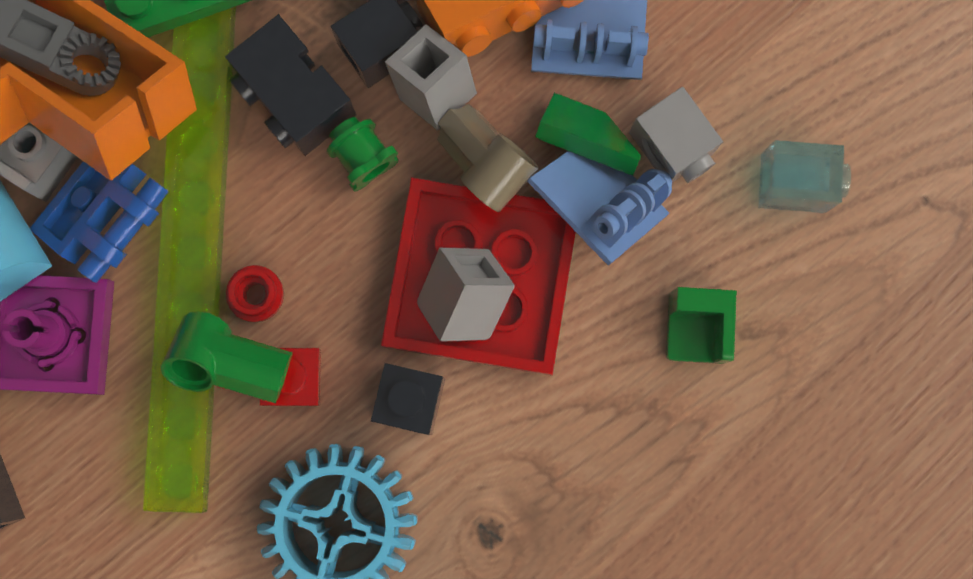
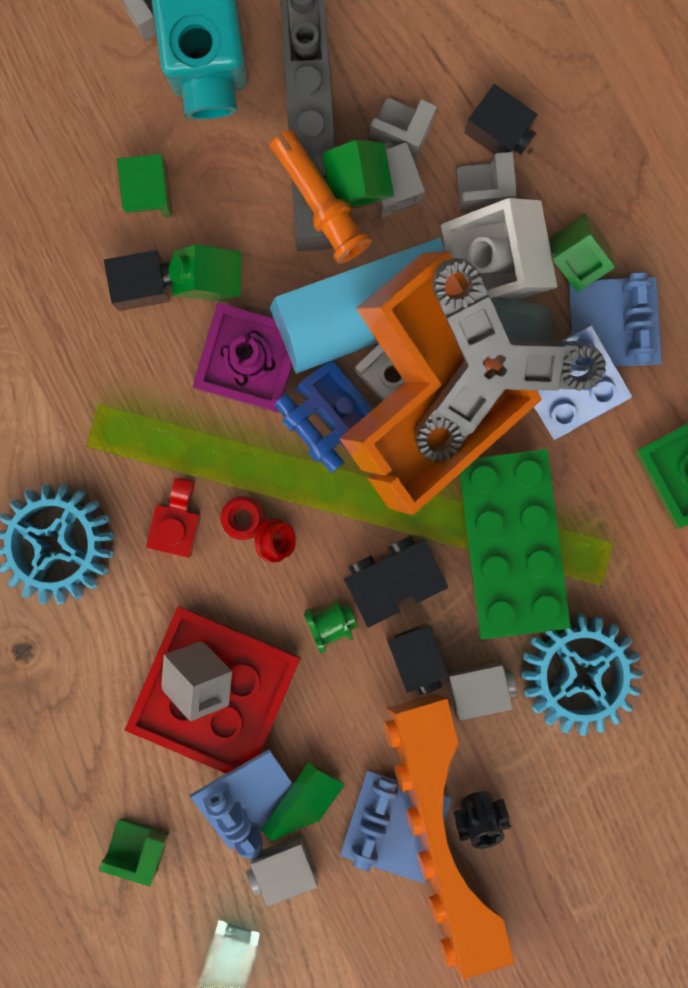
camera: 100 degrees right, 5 degrees up
green piece [160,311,293,403] -> none
black brick [371,363,445,435] -> none
light grey brick [385,24,477,131] -> none
dark tan piece [437,104,539,212] -> none
none -> red plate [254,518,296,563]

